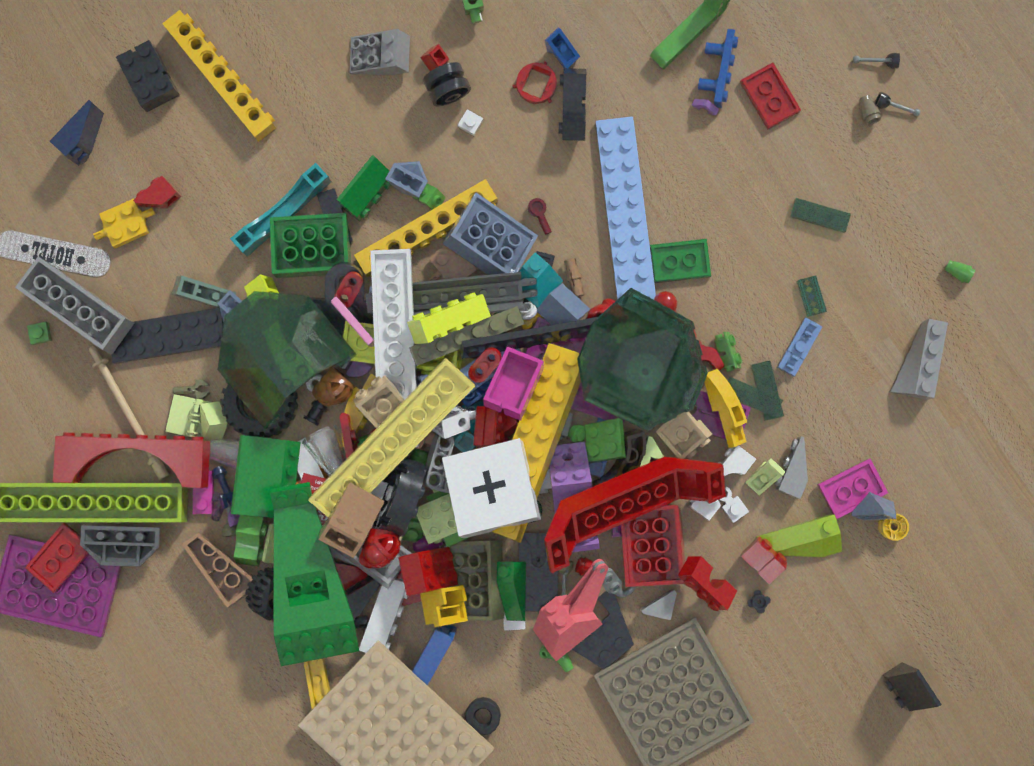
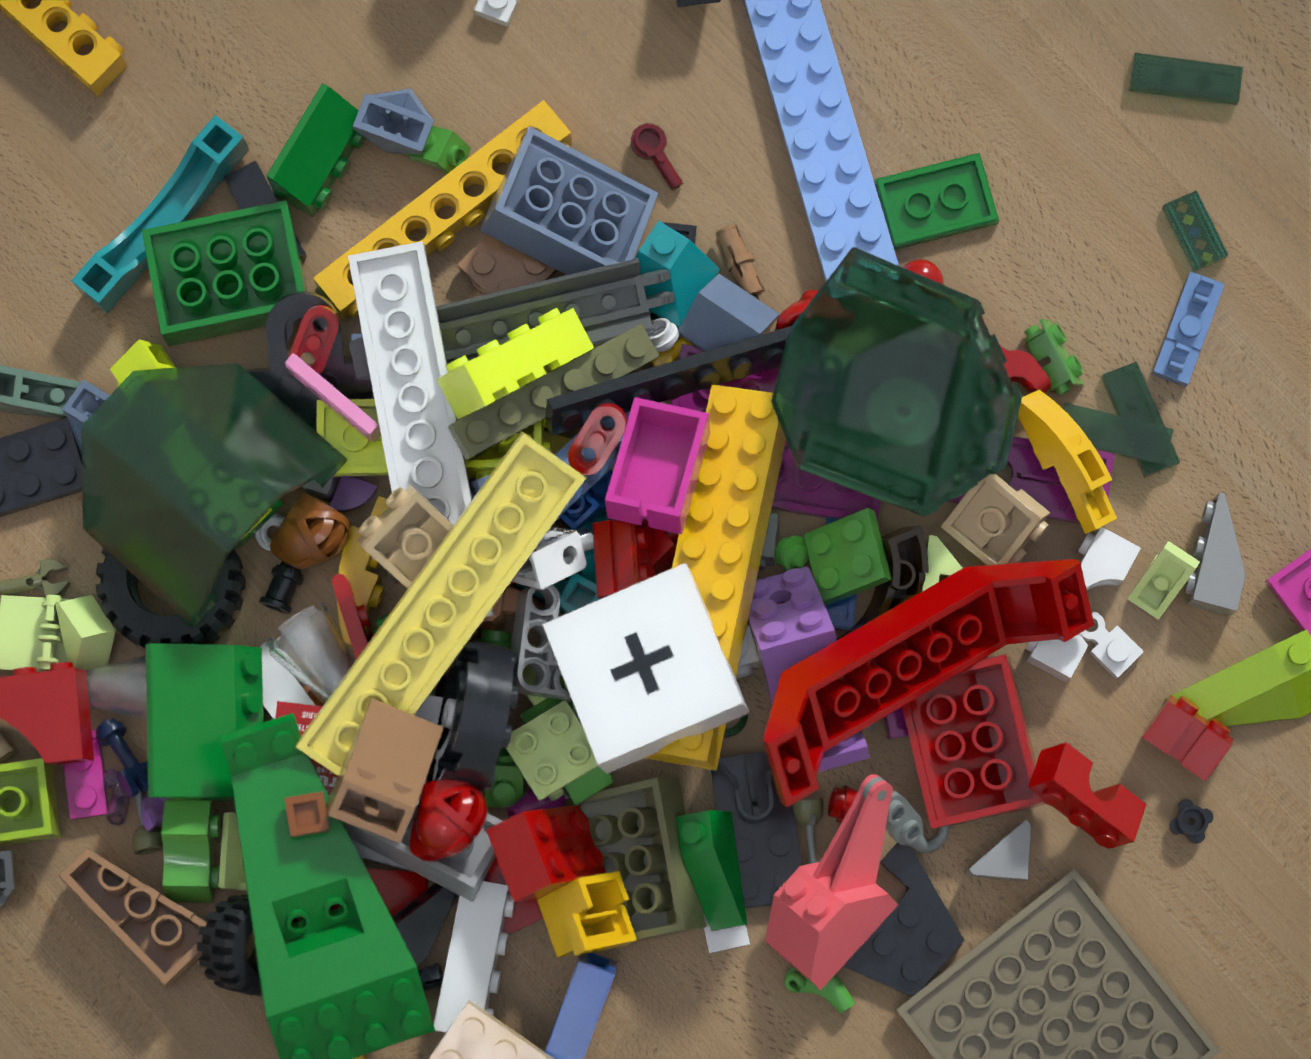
camera: 15 degrees left, 5 degrees down
none -> dark orange plate [284,791,330,838]

